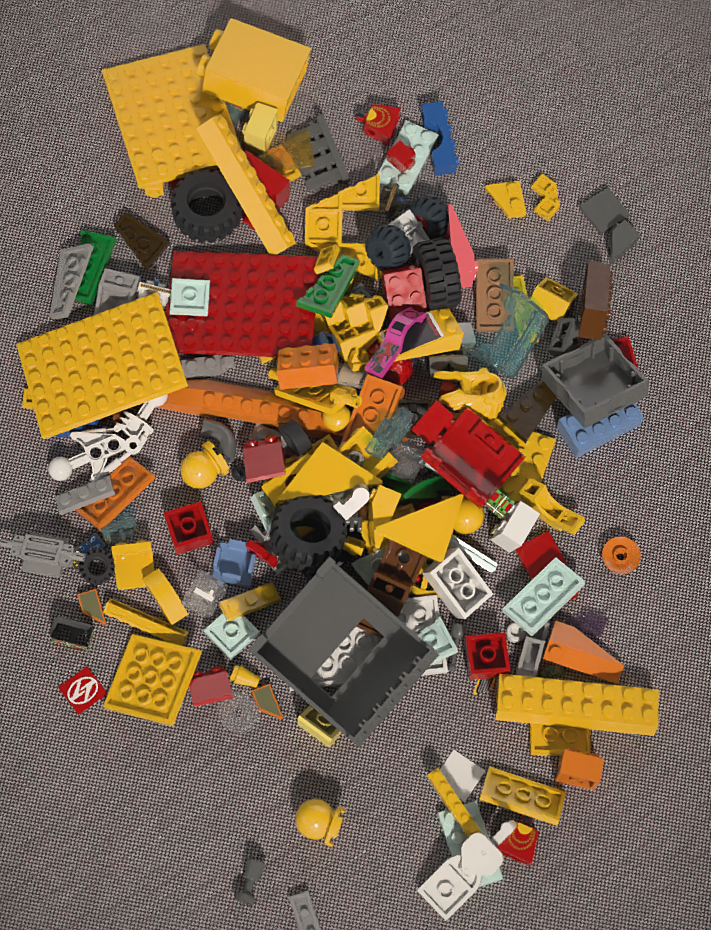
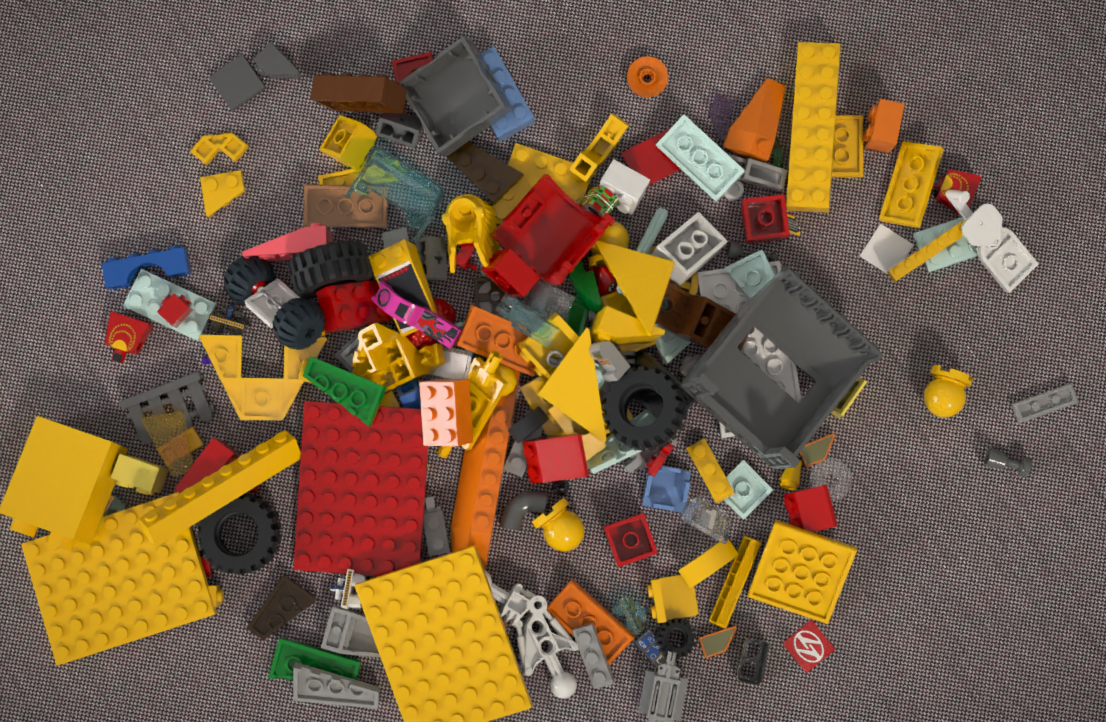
camera: 80 degrees left, 15 degrees up
light aqua tile [170,278,210,316] -> none
yellow plate [314,244,340,274] -> none
yellow plate [343,536,366,555] -> none

